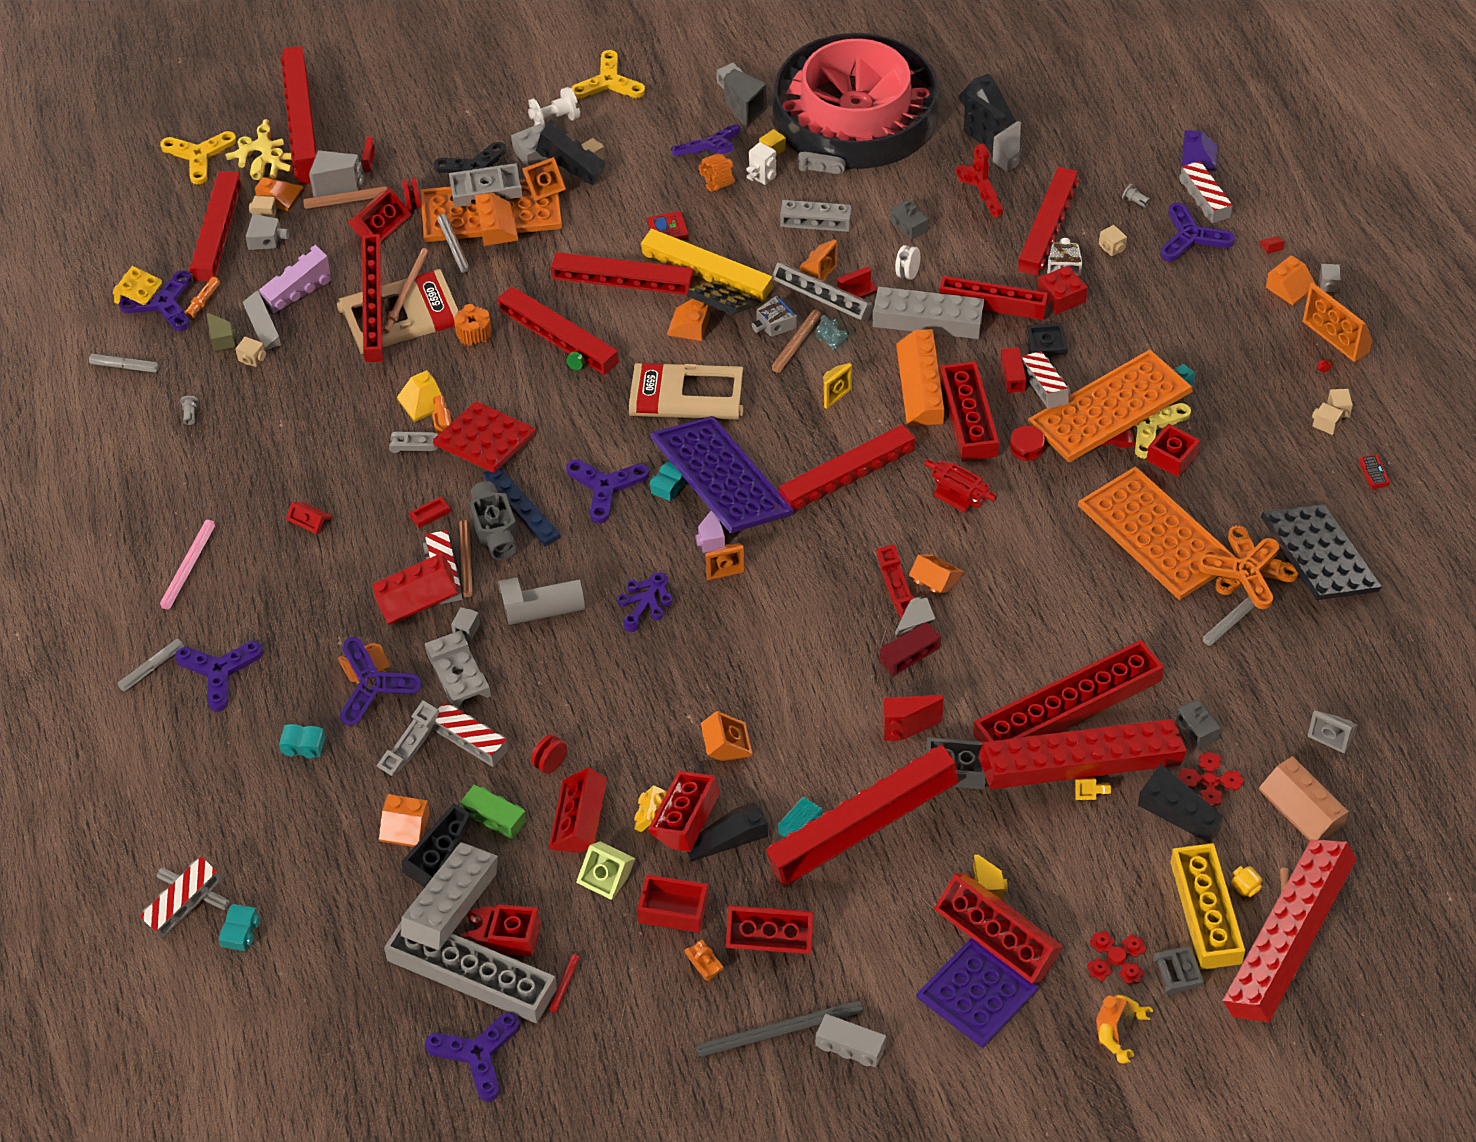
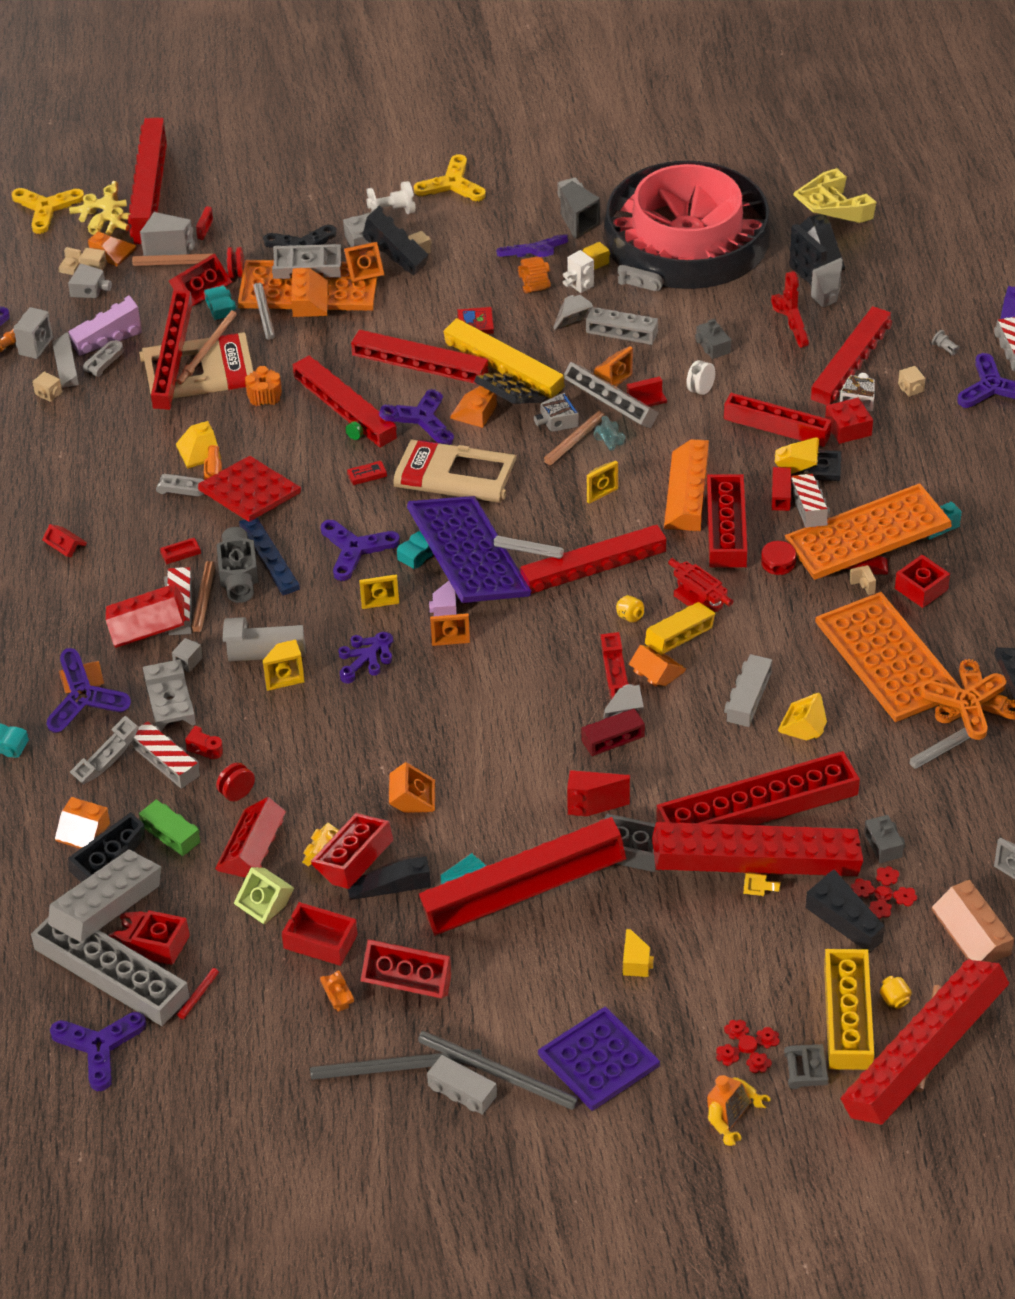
camera: 10 degrees right, 5 degrees down
red brick [189,171,242,281] -> none
olive slope [207,313,237,351] -> none
light grey brick [873,286,984,339] -> none
red brick [934,873,1064,984] -> none
light yellow piece [1134,403,1191,459] -> none
none -> light grey brick [14,307,53,359]
none -> tan bracket [59,247,81,275]
none -> light grey plate [83,340,123,377]
none -> red leg [185,726,223,759]
none -> teal brick [204,285,236,320]
none -> yellow slope [263,639,304,691]
none -> red tile [347,461,387,485]
none -> yellow slope [359,575,399,609]
none -> dark purple piece [379,389,454,445]
none -> dark grey axle [418,1031,577,1109]
none -> light grey axle [494,536,564,558]
none -> light grey slope [553,295,593,330]
none -> yellow head [616,595,644,623]
none -> yellow brick [645,602,715,655]
none -> light grey brick [724,654,772,727]
none -> yellow slope [775,438,819,474]
none -> yellow slope [778,692,827,741]
none -> light yellow wedge [794,168,876,223]
none -> tan bracket [850,565,876,595]

